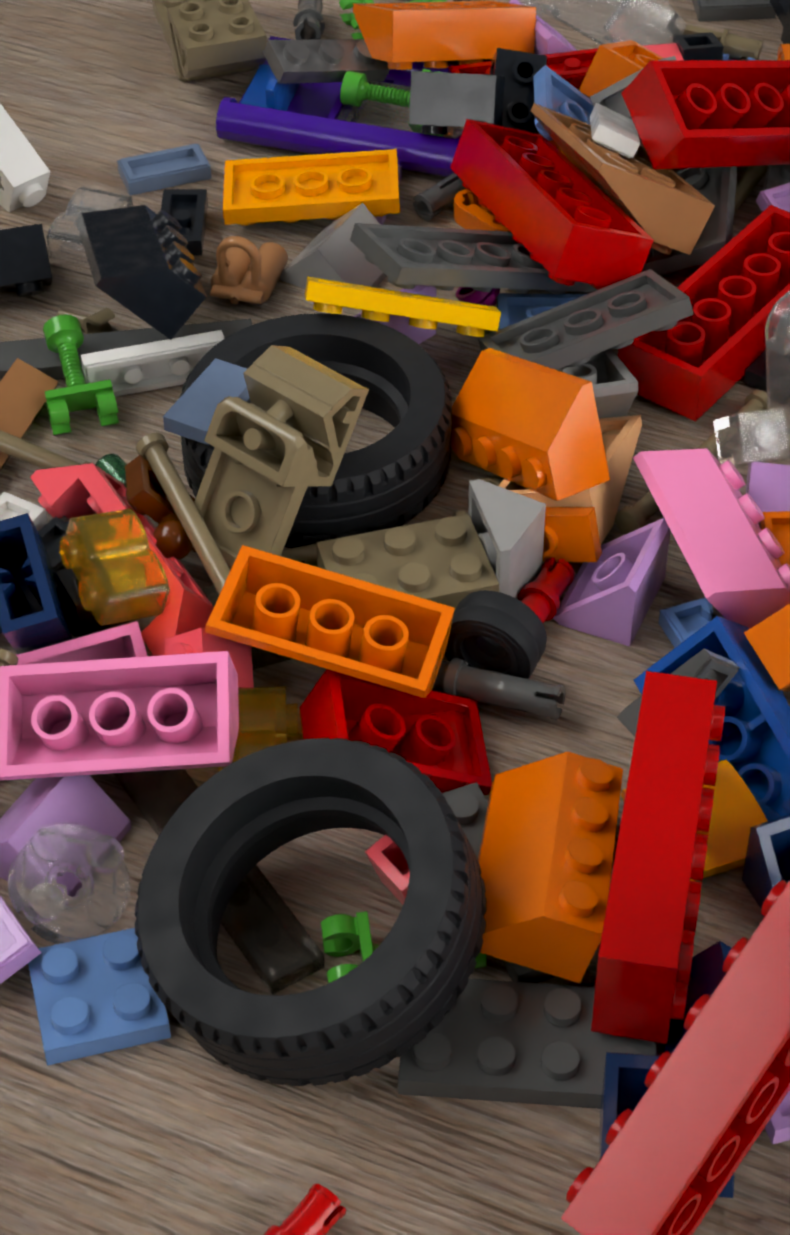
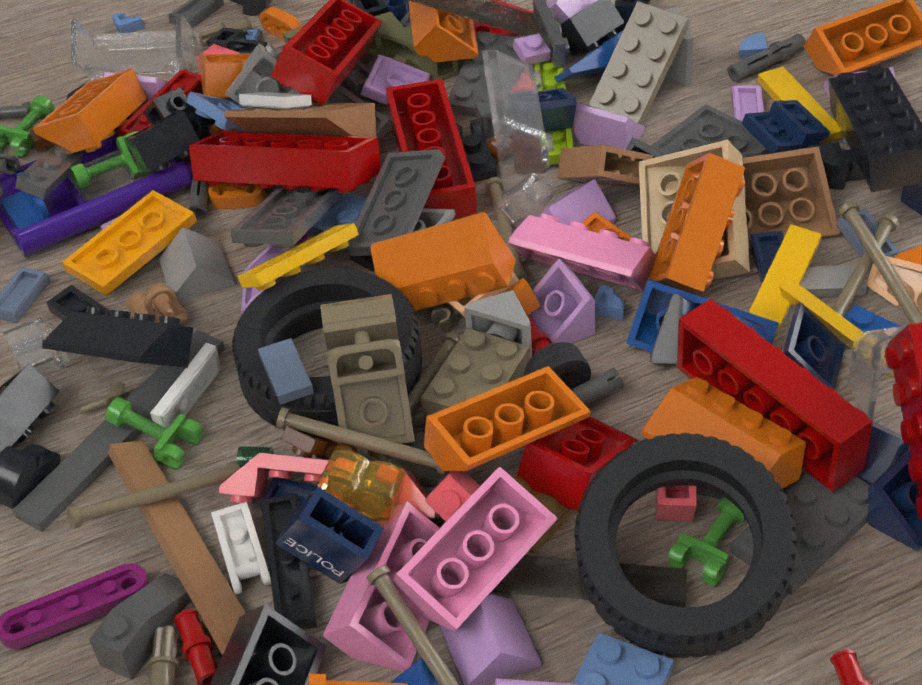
camera: 45 degrees left, 0 degrees up
clear plate [8,823,130,944] -> none

